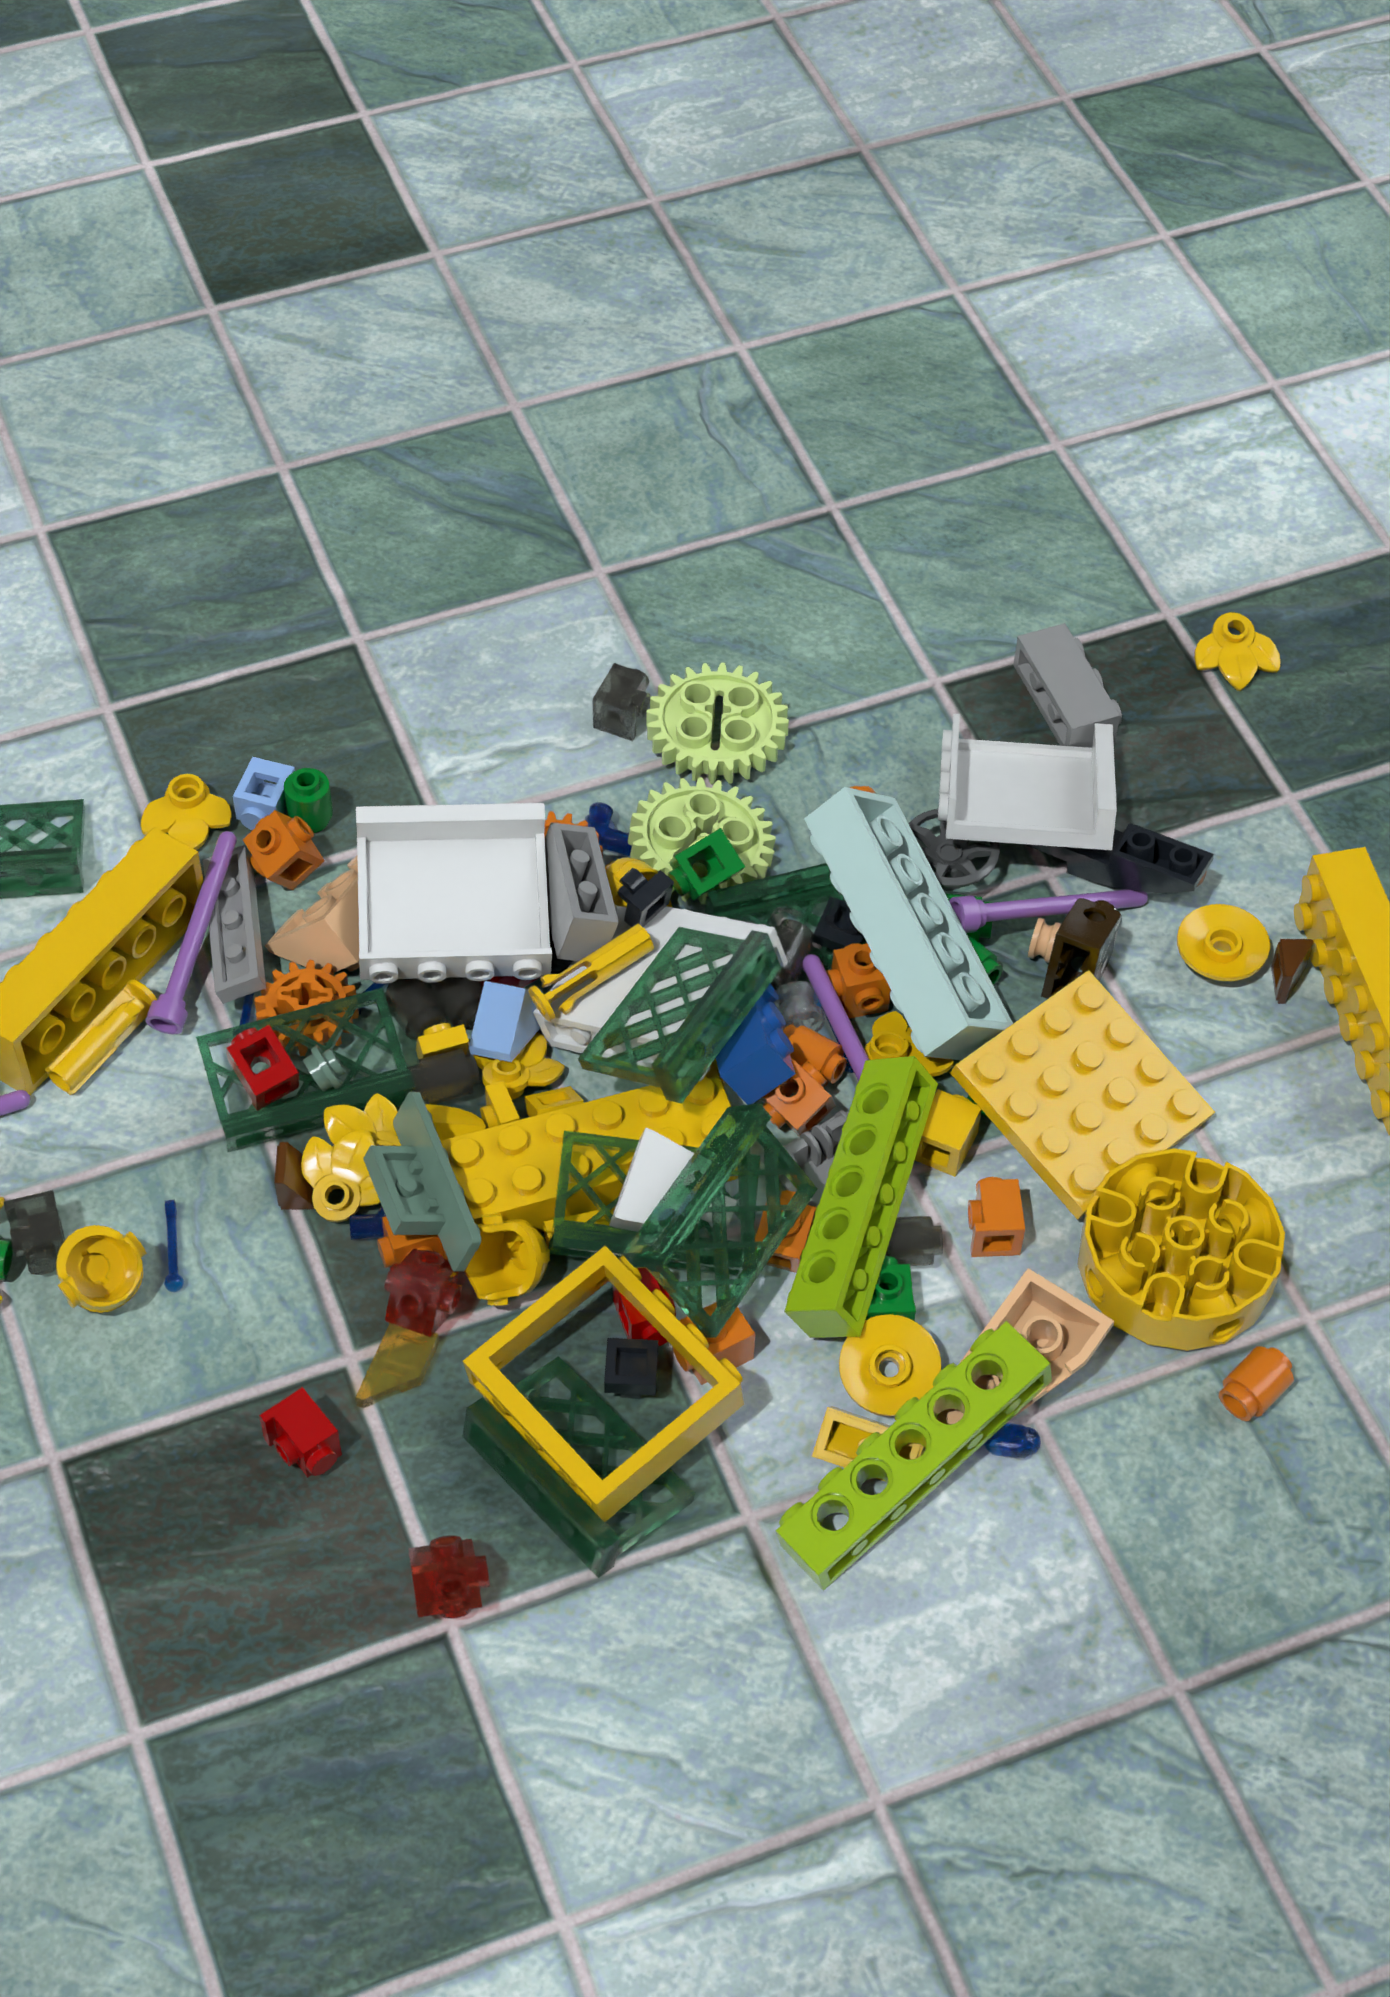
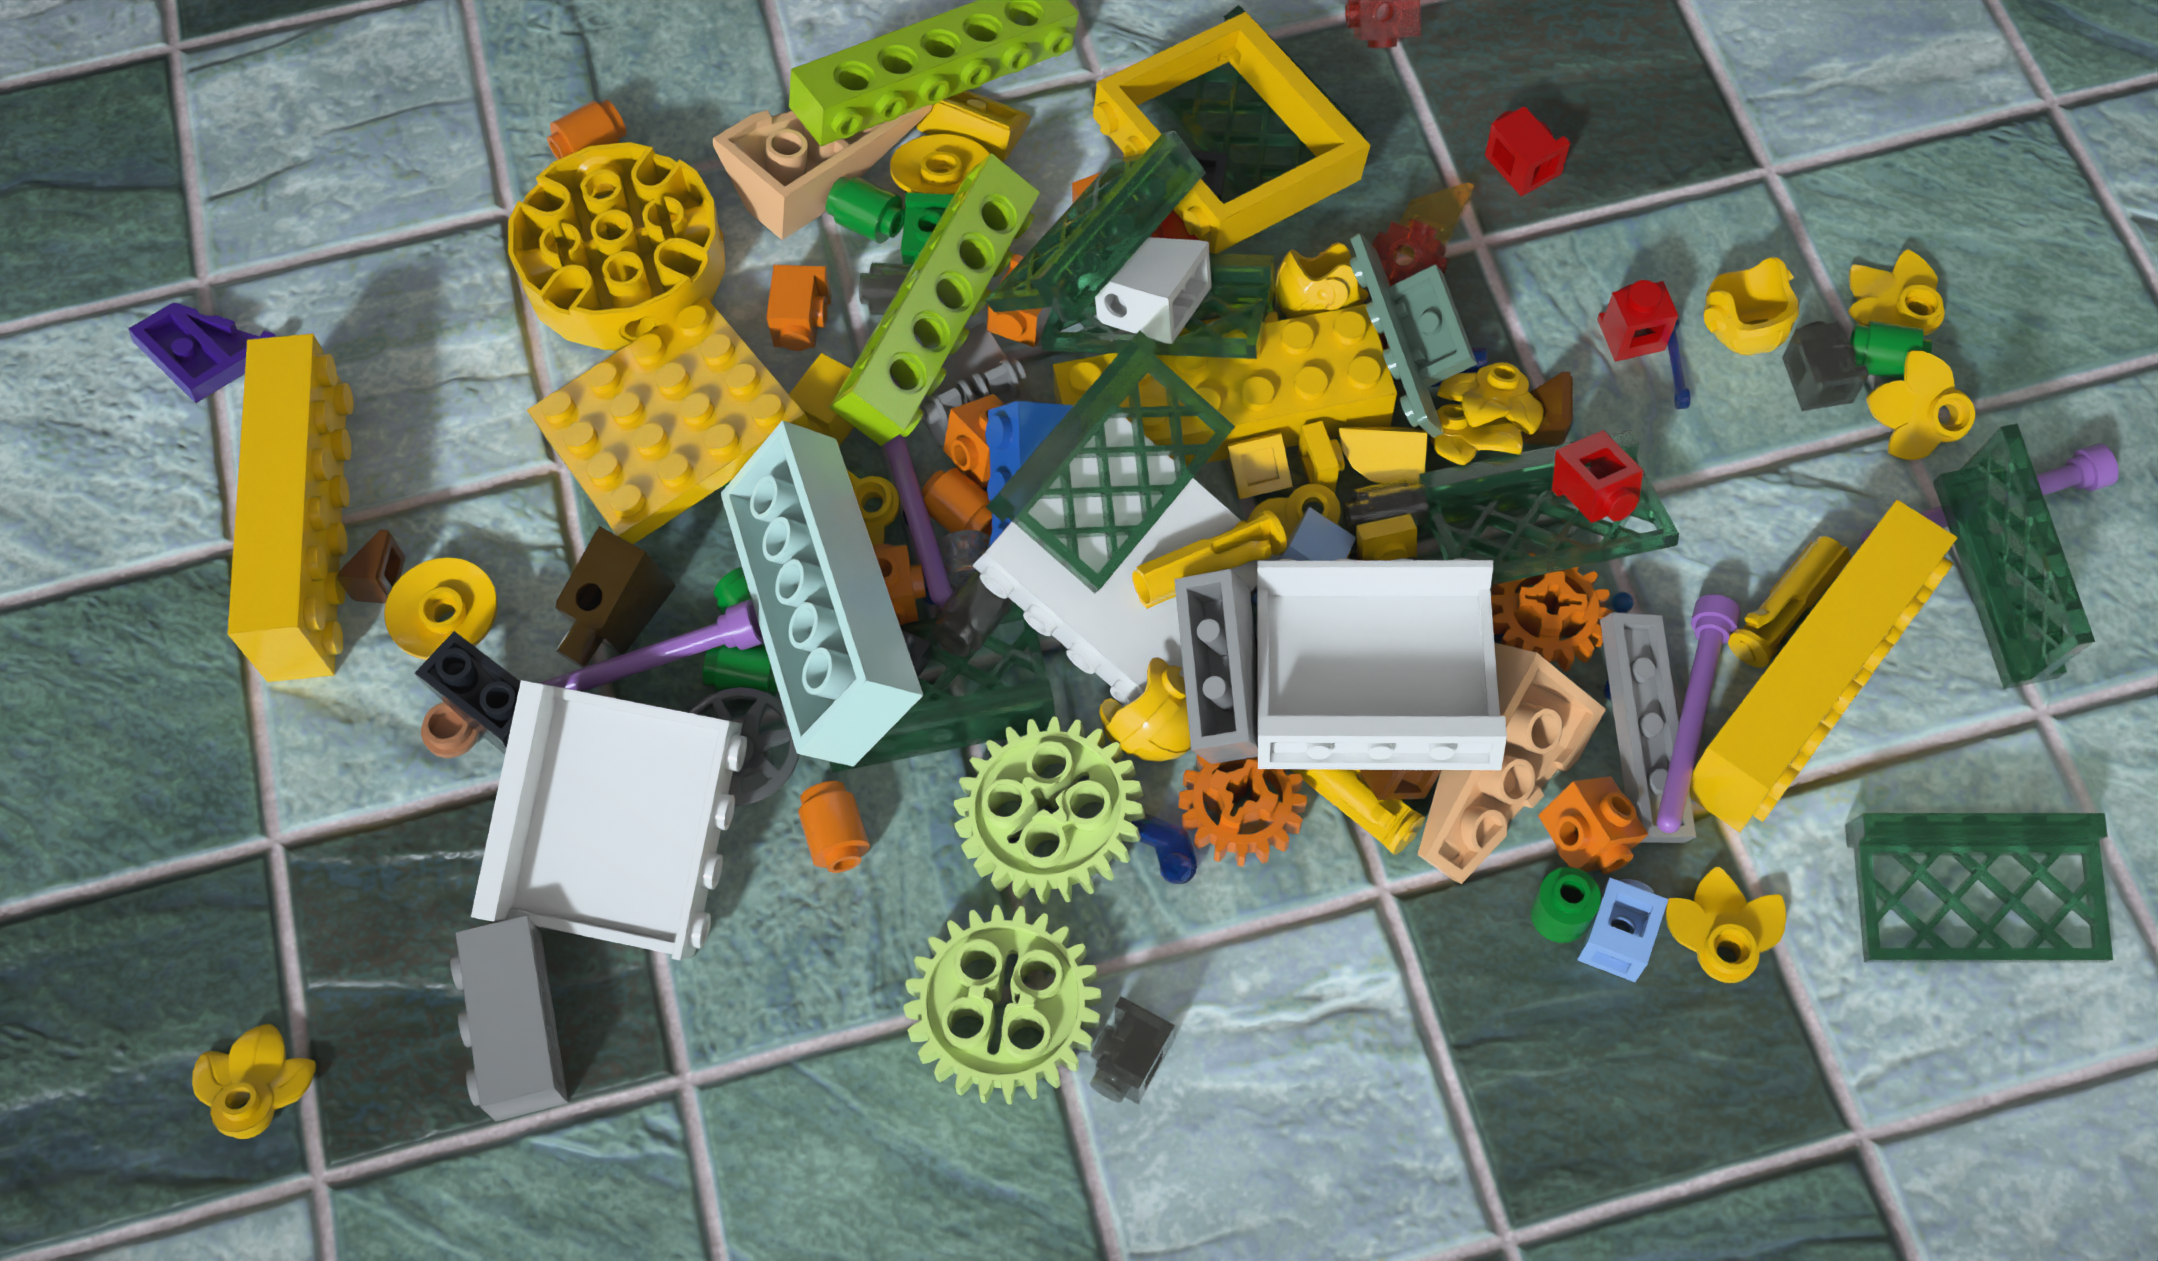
camera: 170 degrees left, 10 degrees up
sand green plate [303,1045,346,1092] -> none
black tile [617,868,674,927] -> none
green brick [668,828,745,901] -> none
light nougat bush [1028,918,1061,963] -> none
none -> green brick [826,176,905,244]
none -> red brick [1597,280,1679,362]

